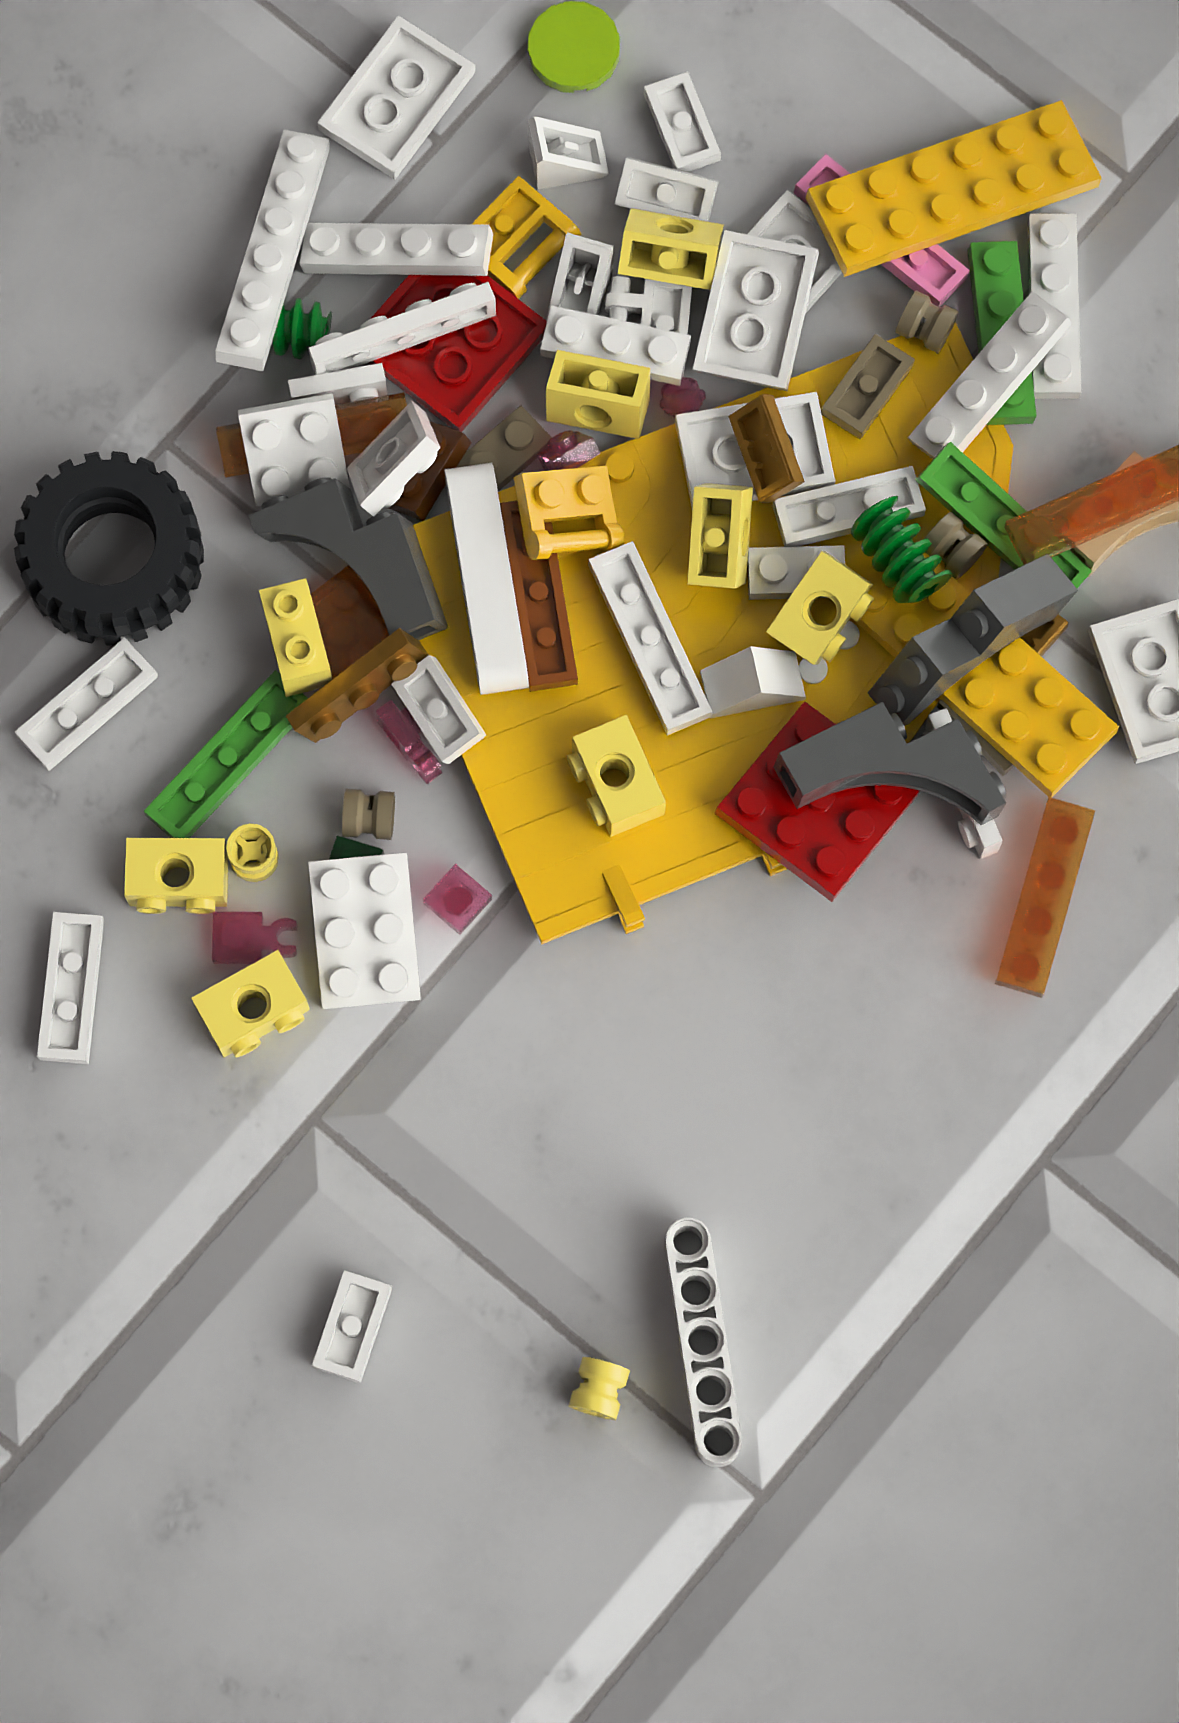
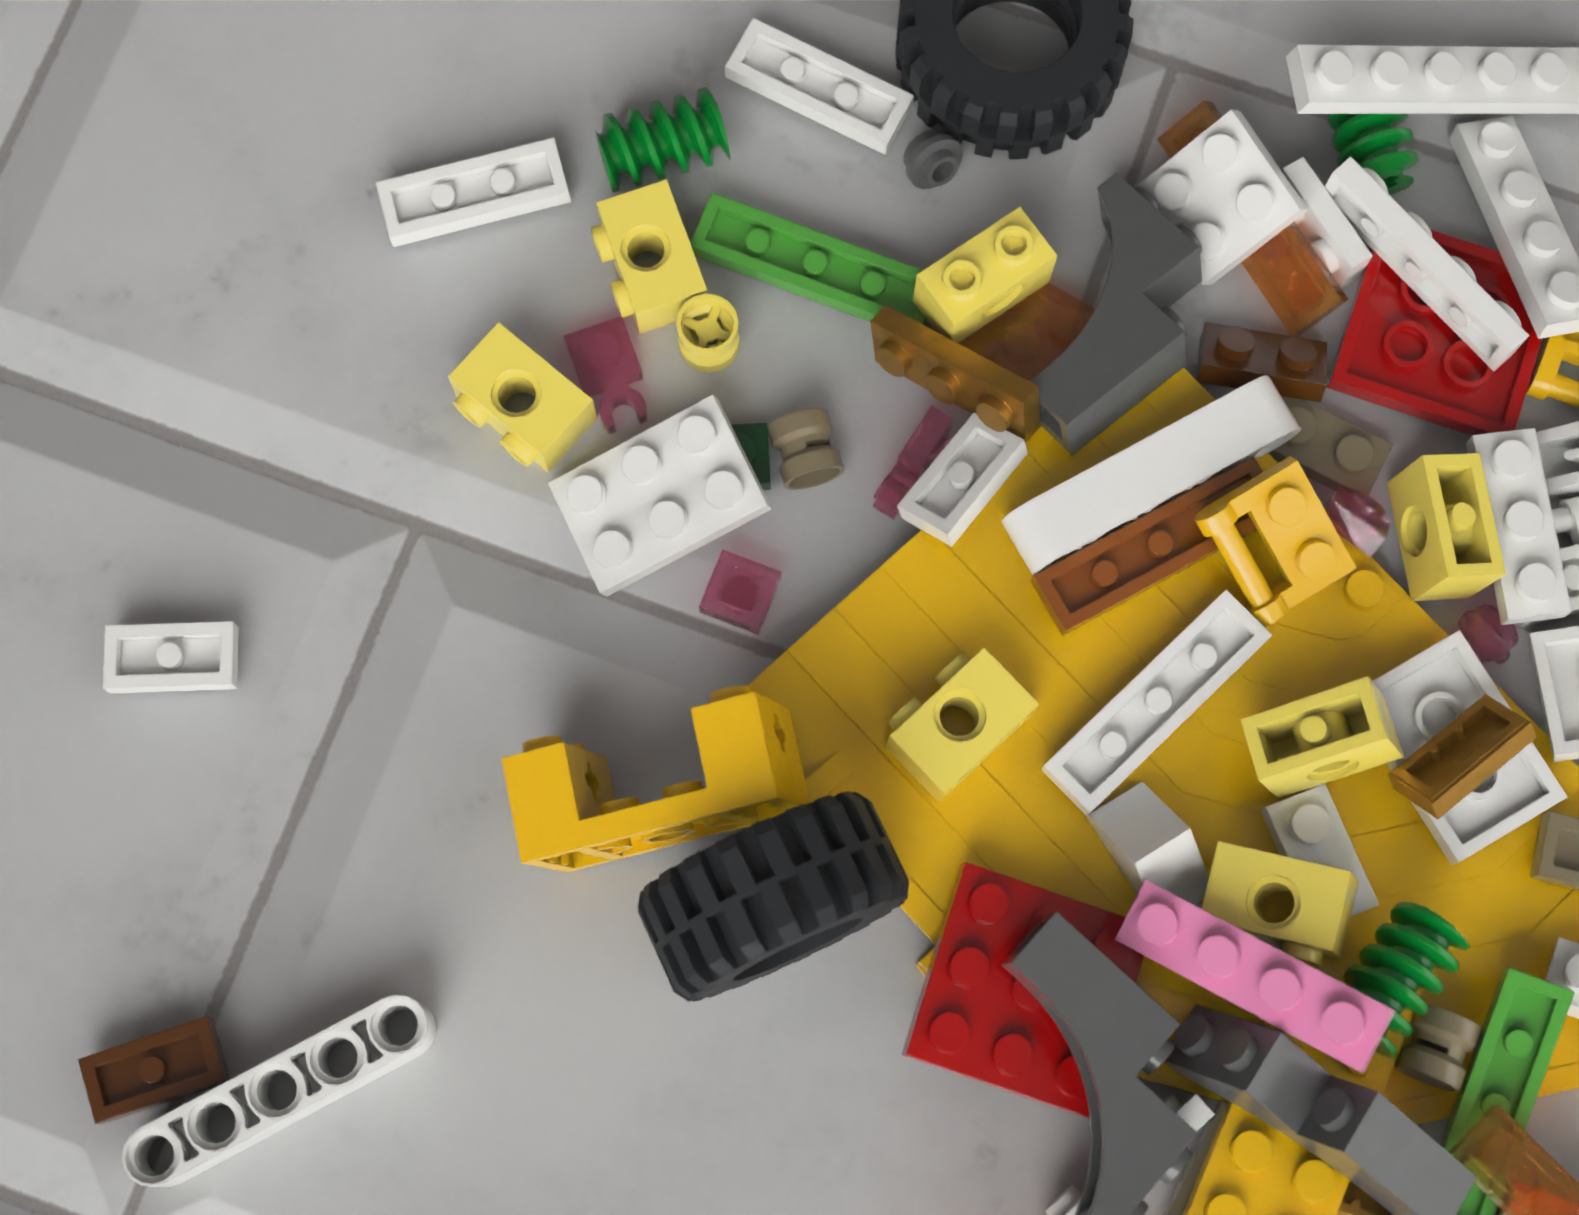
camera: 70 degrees right, 0 degrees up
white plate [347,401,440,517] -> none
light yellow wheel [568,1357,630,1420] -> none
white plate [772,466,926,547] -> none
none -> reddish brown plate [78,1016,230,1124]
none -> yellow plate [501,685,810,872]
none -> green piece [595,87,730,193]
none -> black tyre [637,791,909,1002]
none -> dark grey plate [903,130,963,189]
none -> bright pink plate [1115,880,1396,1073]

